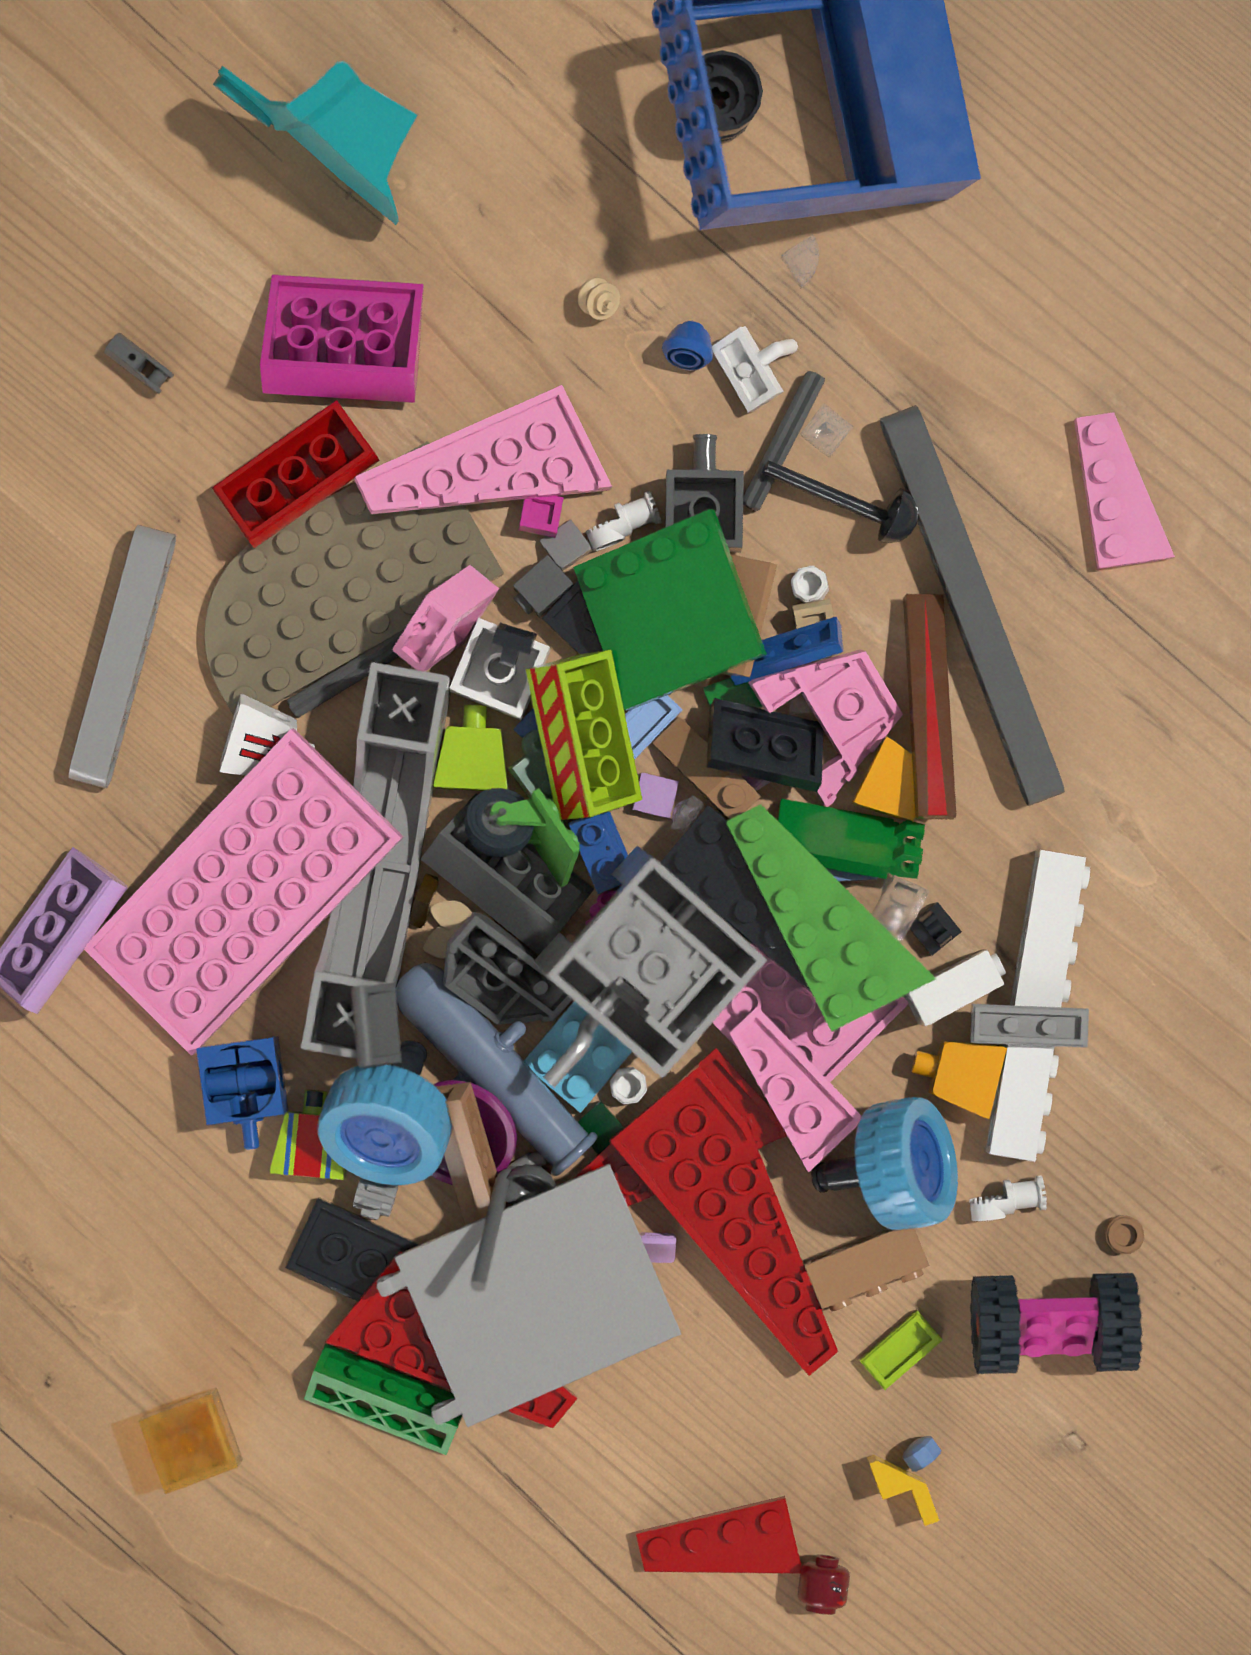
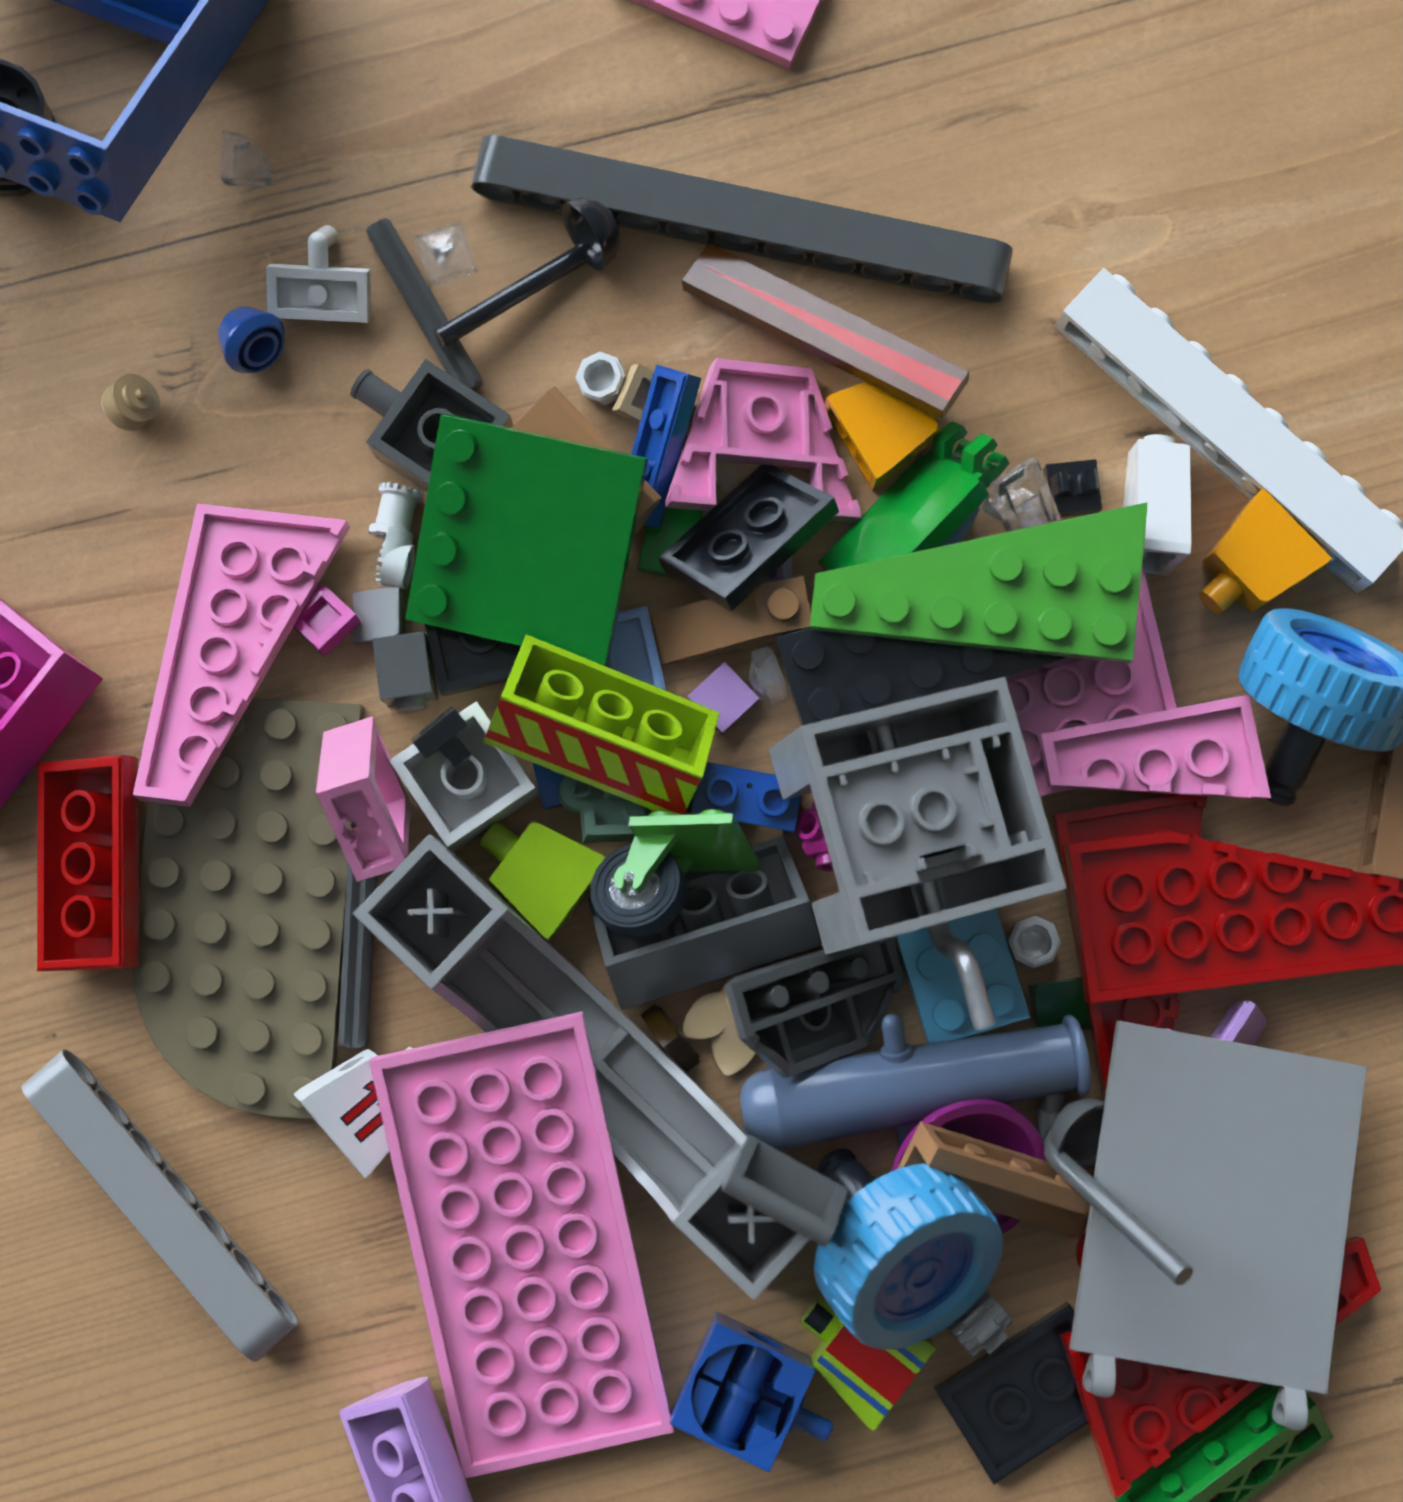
camera: 45 degrees left, 5 degrees down
light grey tile [970,1004,1089,1047] -> none

